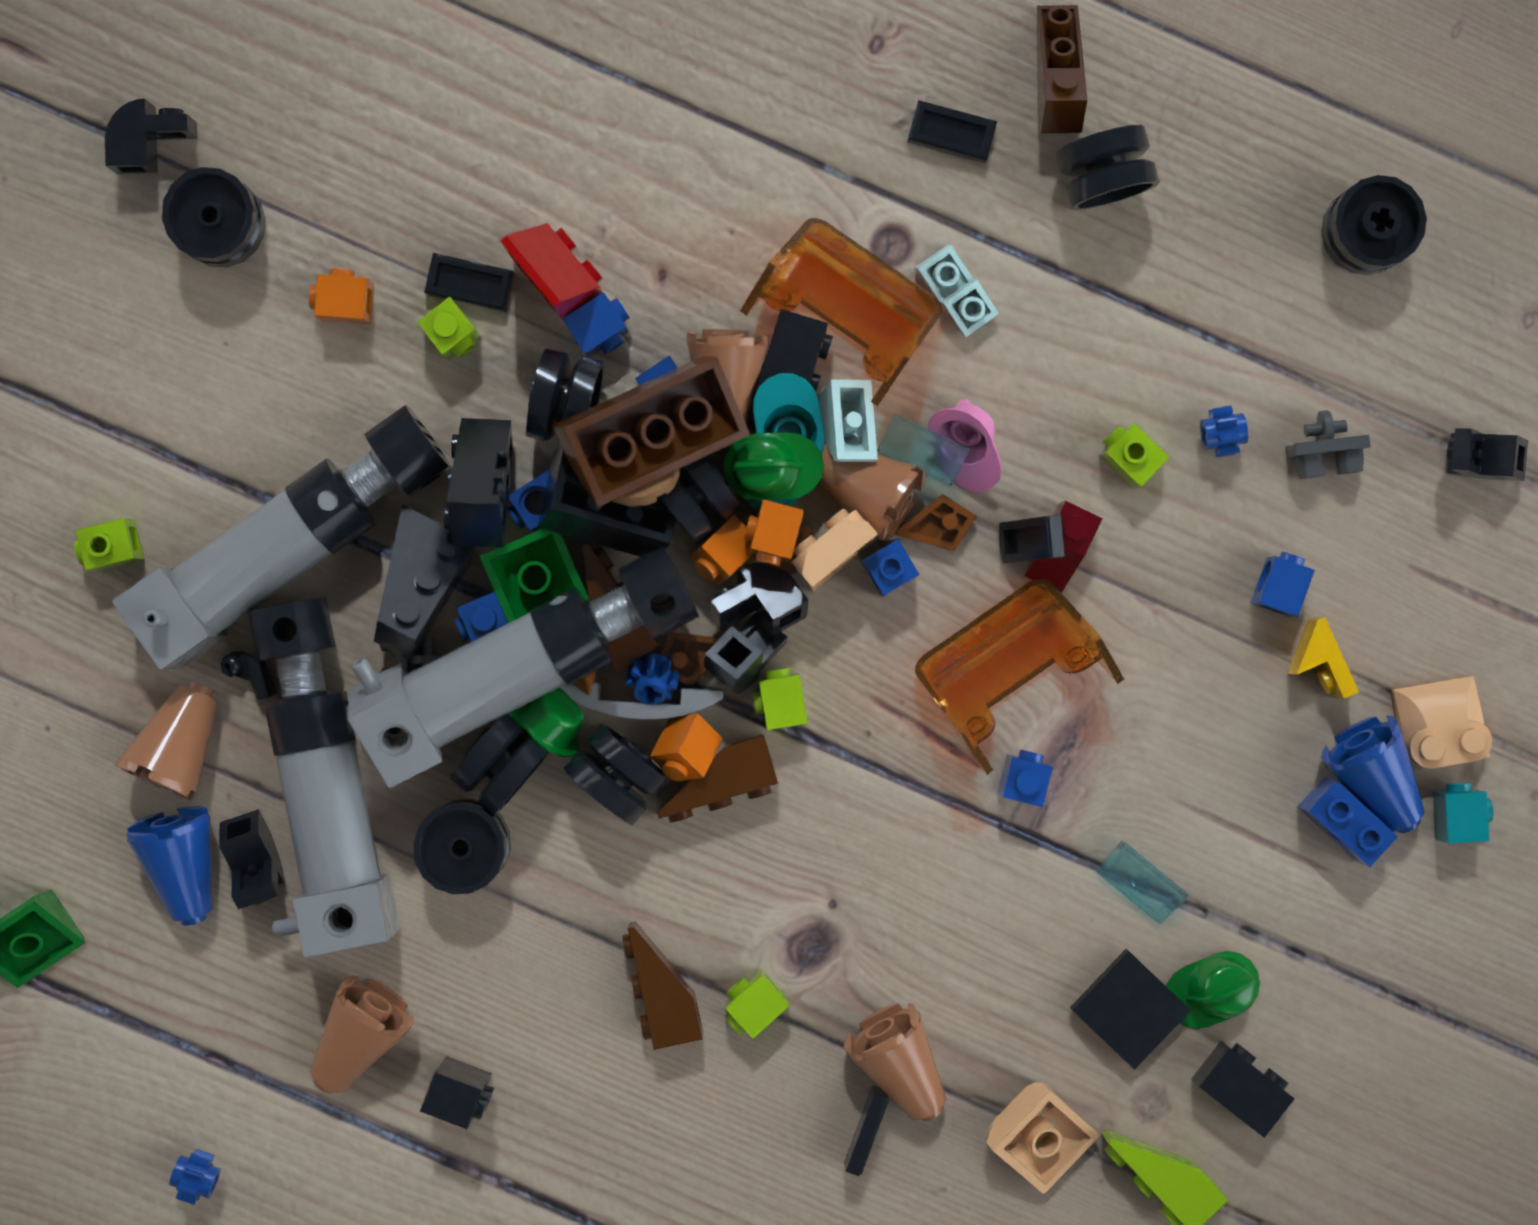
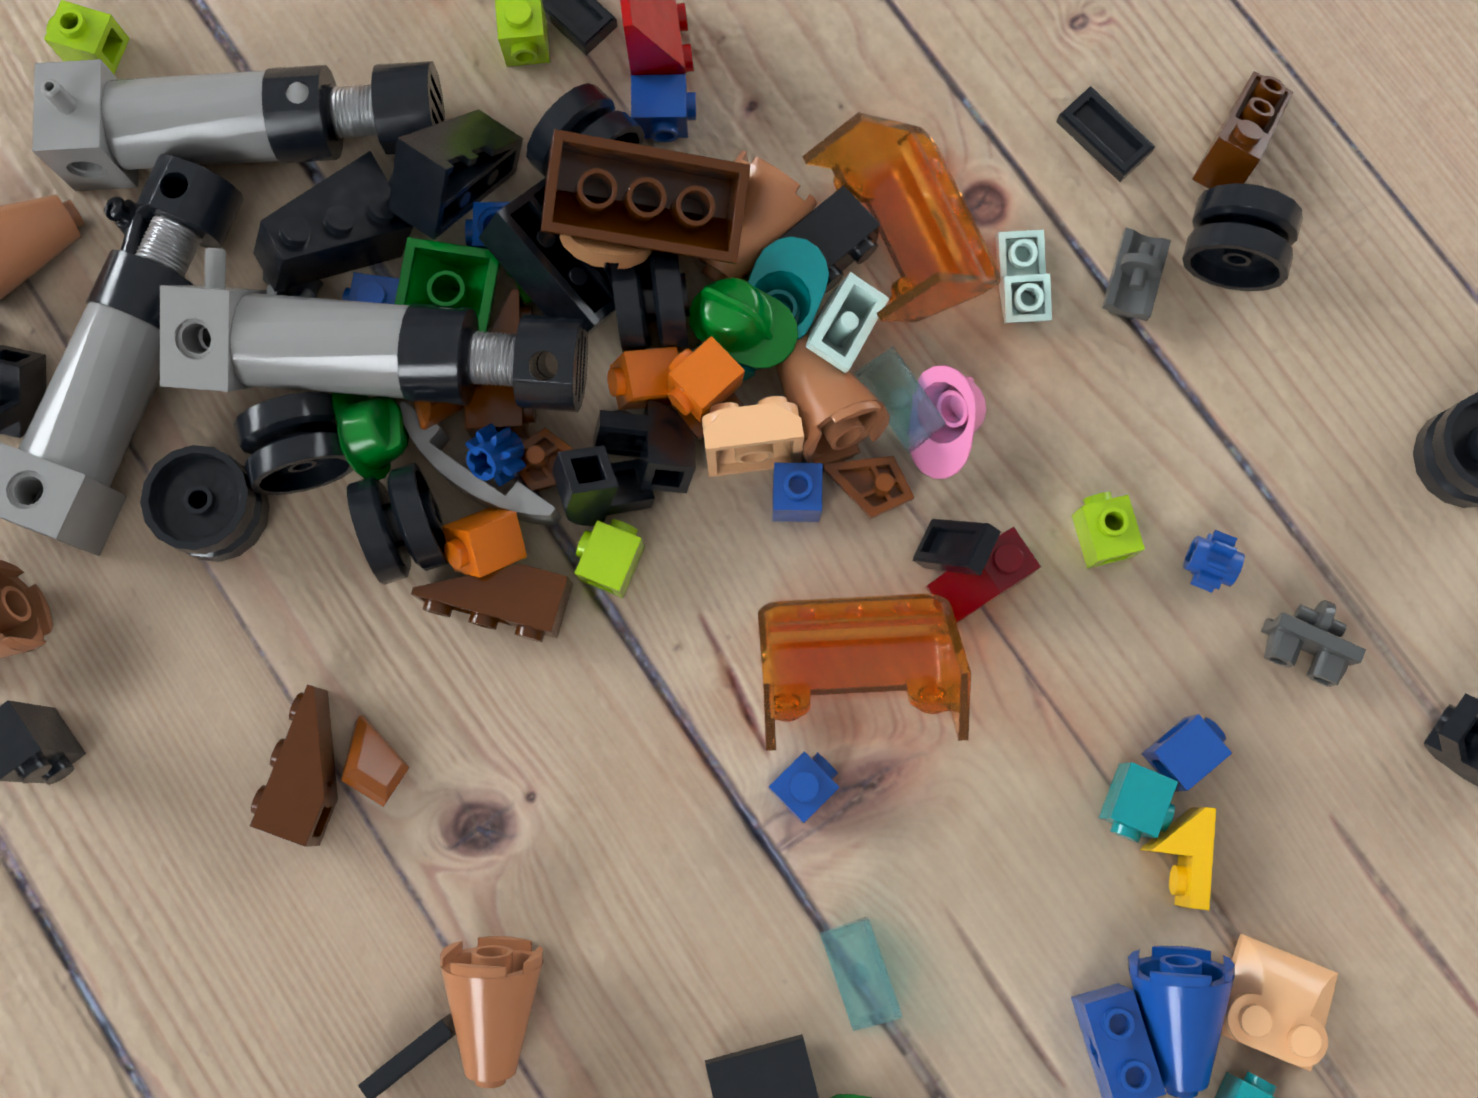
camera: 35 degrees right, 10 degrees down
lime brick [725,969,790,1039] -> none
none -> dark orange piece [341,715,410,807]
none -> teal brick [1099,762,1178,843]
none -> dark grey hips [1102,227,1171,321]

